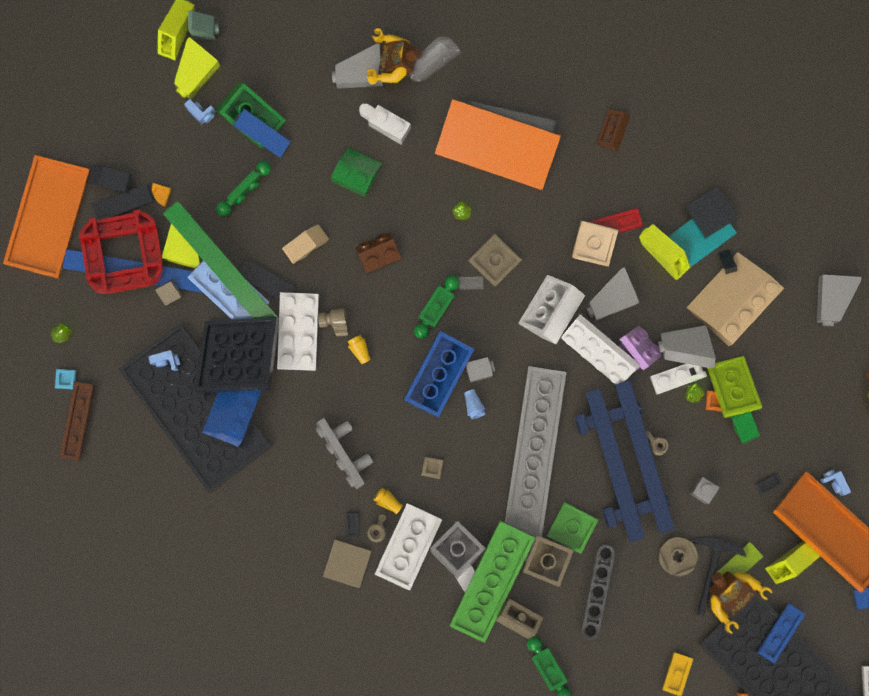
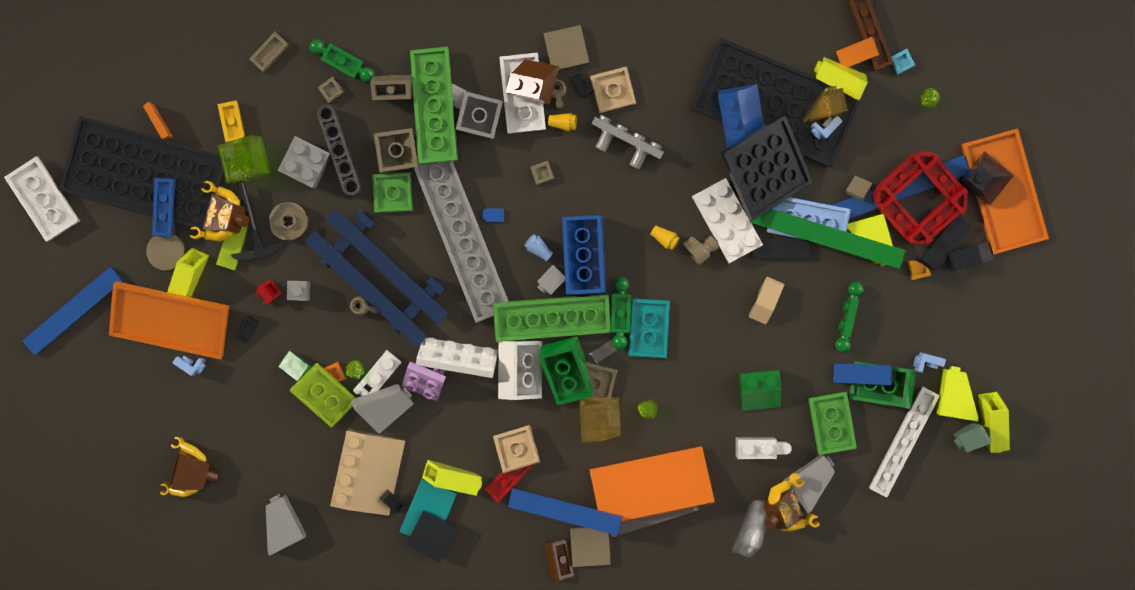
camera: 155 degrees right, 5 degrees up
reddish brown bracket [356,233,402,273] -> none
light grey slope [587,267,639,322] -> none
none -> dark tan tile [146,234,186,270]
none -> clear neon green slope [218,135,271,183]
none -> red tile [256,279,283,305]
none -> light grey brick [278,136,332,189]
none -> dark tan tile [317,77,345,104]
none -> blue piece [482,208,504,222]
none -> bright green plate [493,294,611,342]
none -> reddish brown slope [506,59,560,104]
none -> blue tile [508,488,623,536]
none -> green slope [538,337,594,405]
none -> dark tan tile [570,527,611,567]
none -> clear yellow slope [580,397,621,442]
none -> tan tile [590,66,637,114]
none -> teal tile [628,299,670,358]
none -> clear yellow slope [803,86,848,123]
none -> bright green plate [808,391,857,455]
none -> neon yellow slope [814,57,868,100]
none -> orange tile [836,37,880,67]
none -> white plate [869,386,940,497]
none -> black slope [960,152,1013,206]

